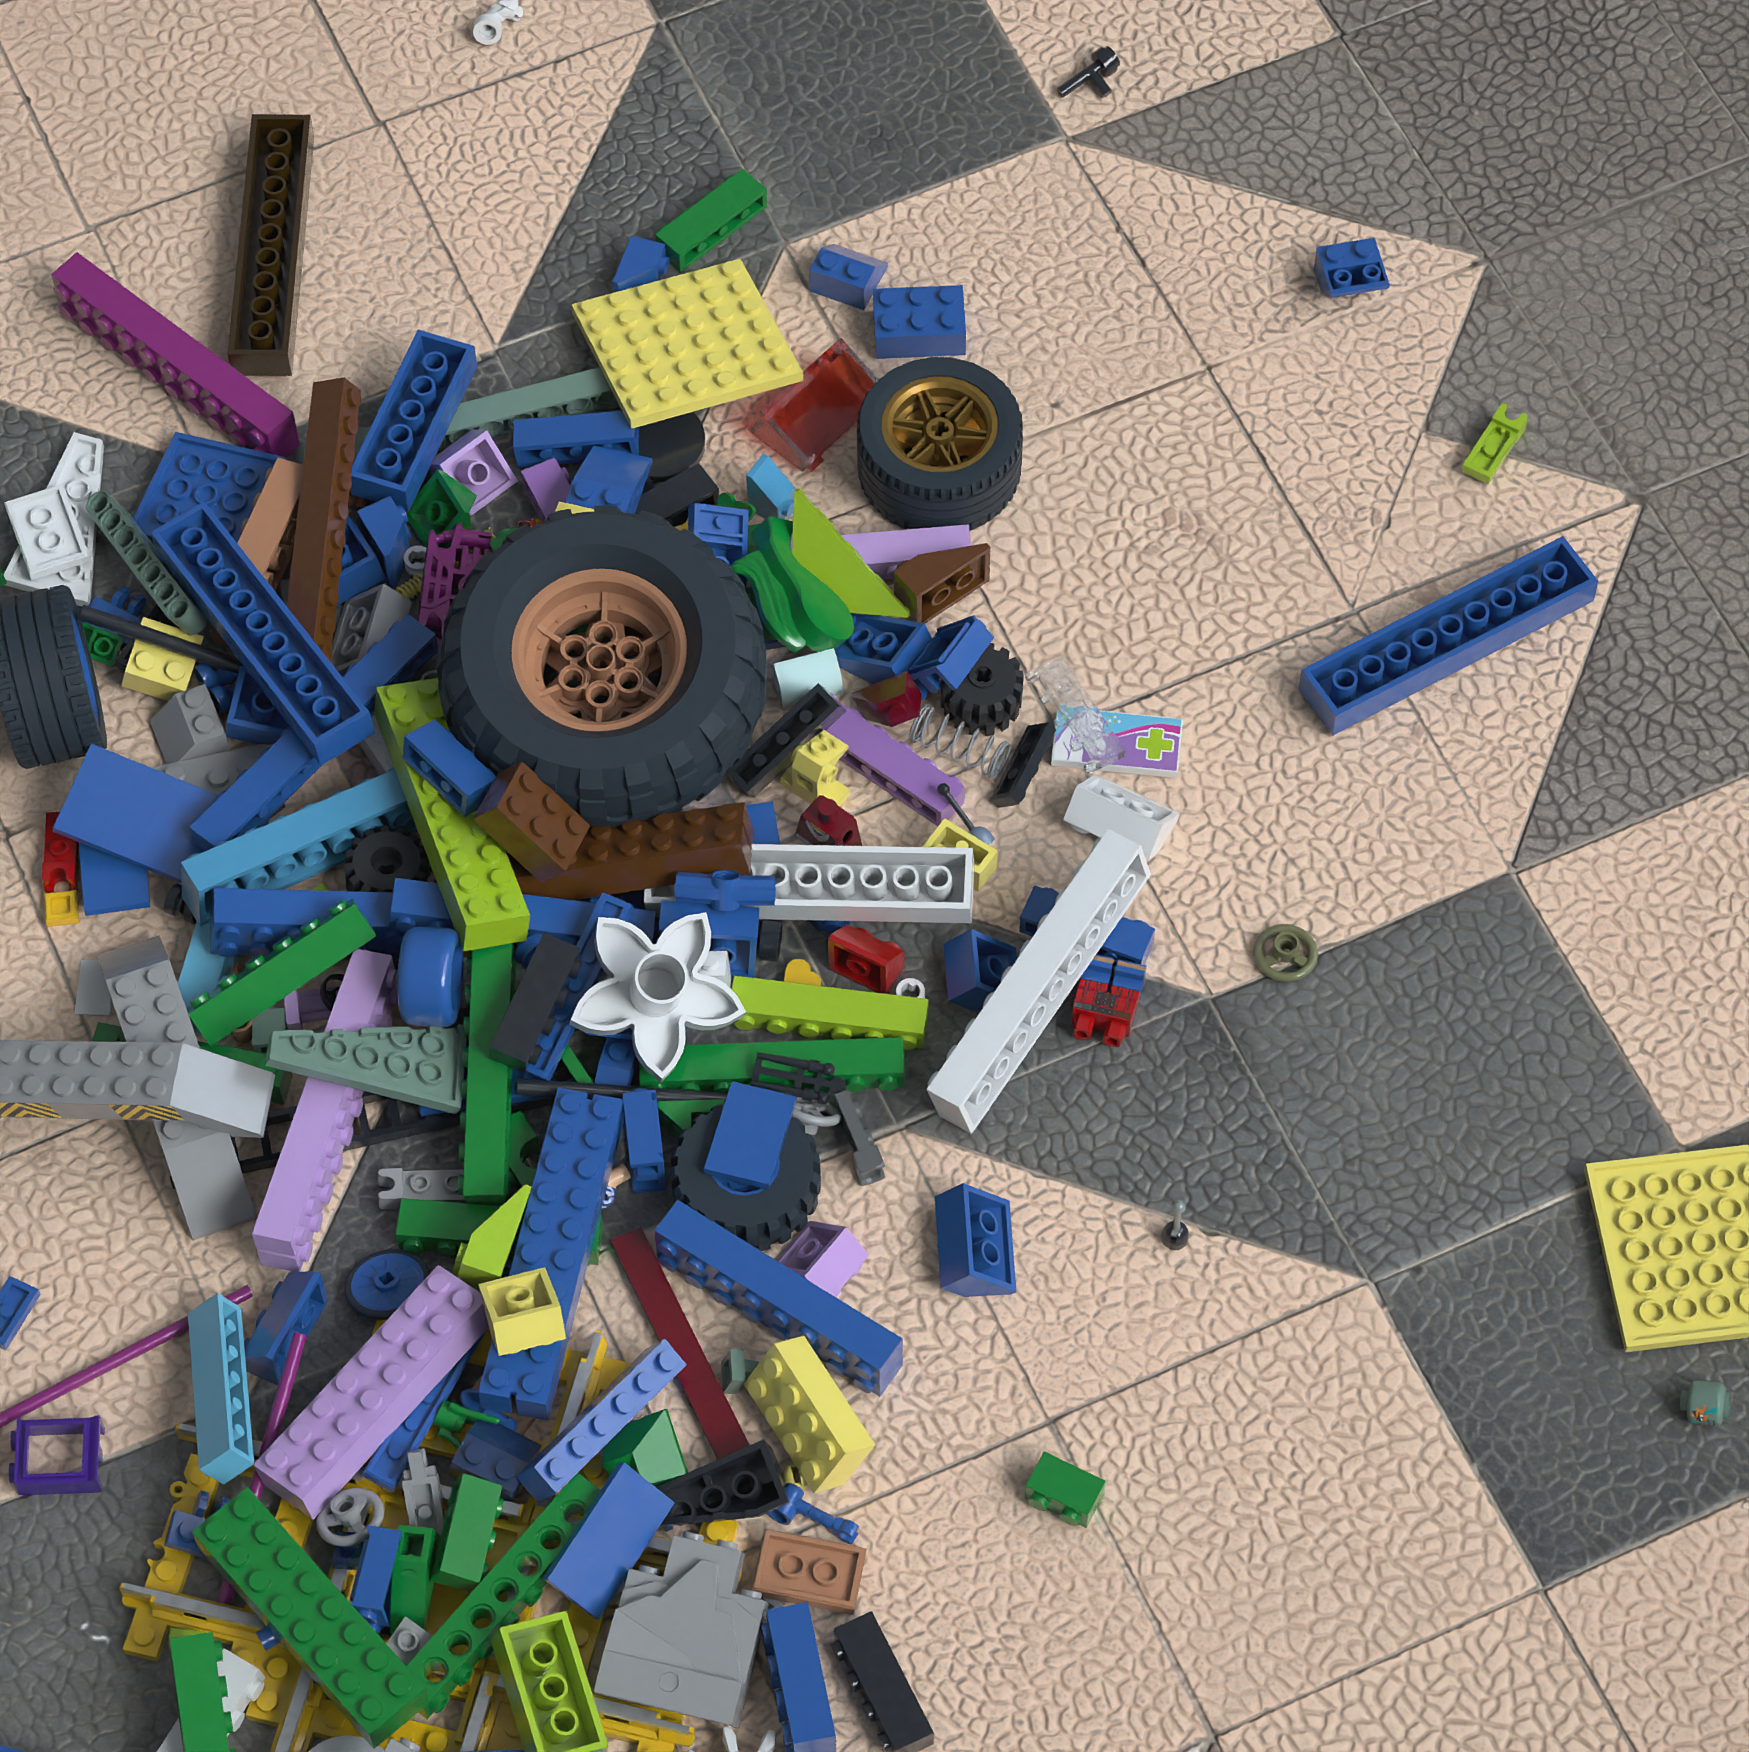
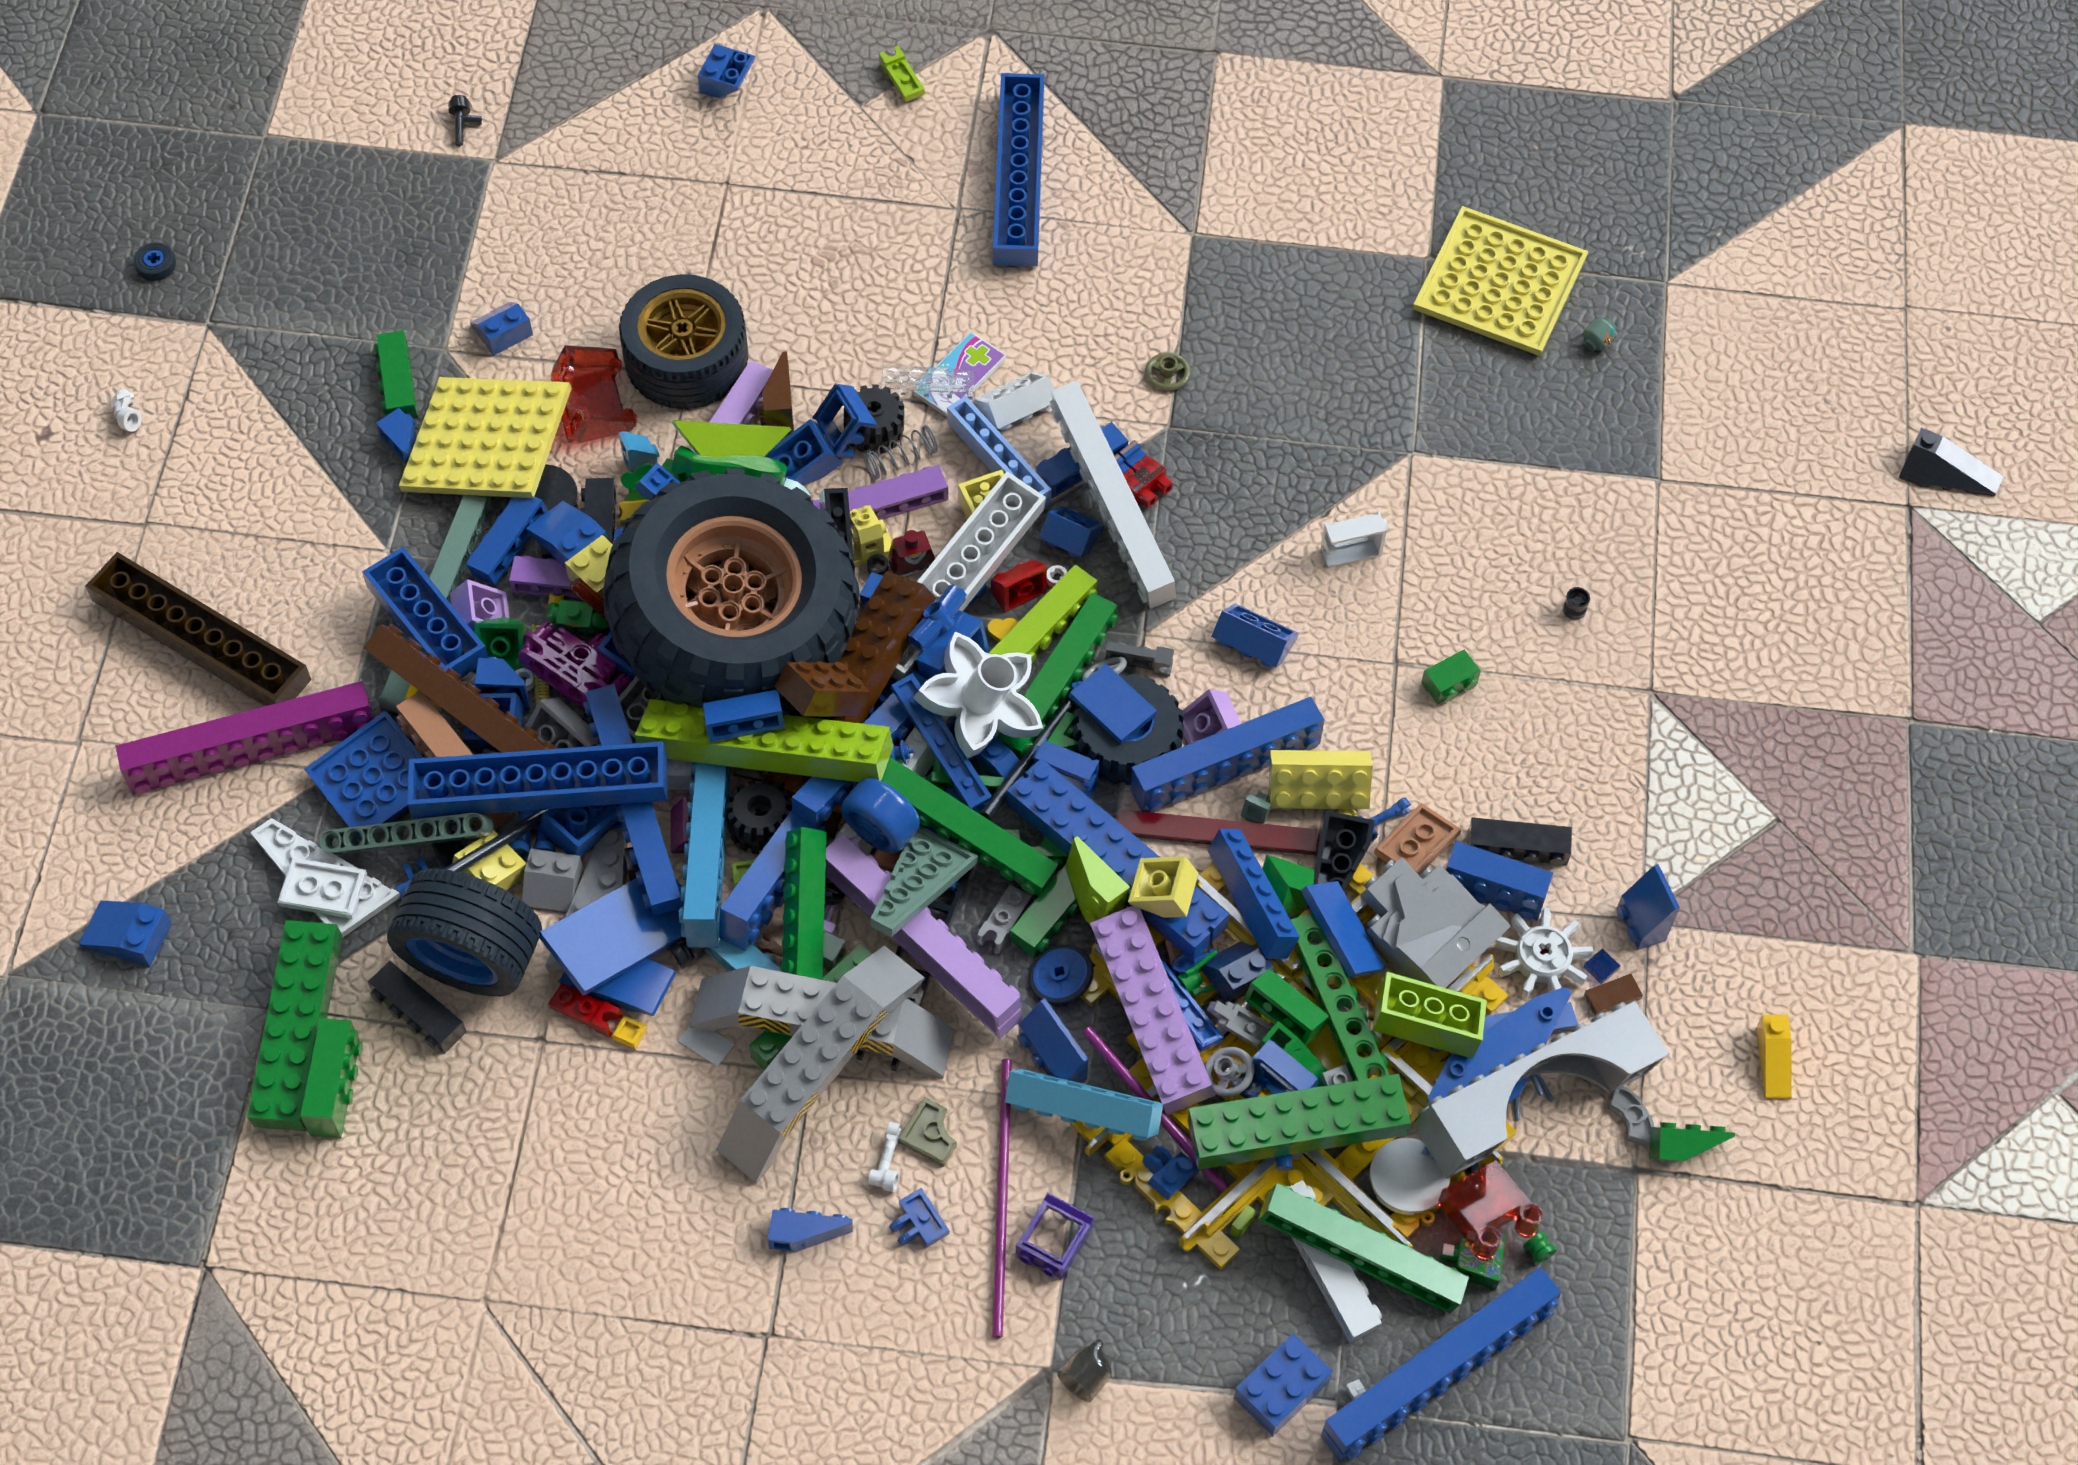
camera: 60 degrees left, 0 degrees up
black brick [489,933,583,1073] -> none
black piece [751,1052,846,1104] -> none
dark red slope [851,671,922,727] -> none
blue brick [873,285,966,359] -> none
black hinge [937,783,995,845] -> none
black plate [990,722,1056,808] -> none
black hinge [1162,1200,1189,1250] -> none
none -> black bush [867,554,889,576]
none -> white brick [868,1122,902,1192]
none -> olive tile [898,1097,957,1167]
none -> light blue brick [947,396,1051,509]
none -> white window [1320,511,1389,568]
none -> black wheel [1563,587,1590,620]

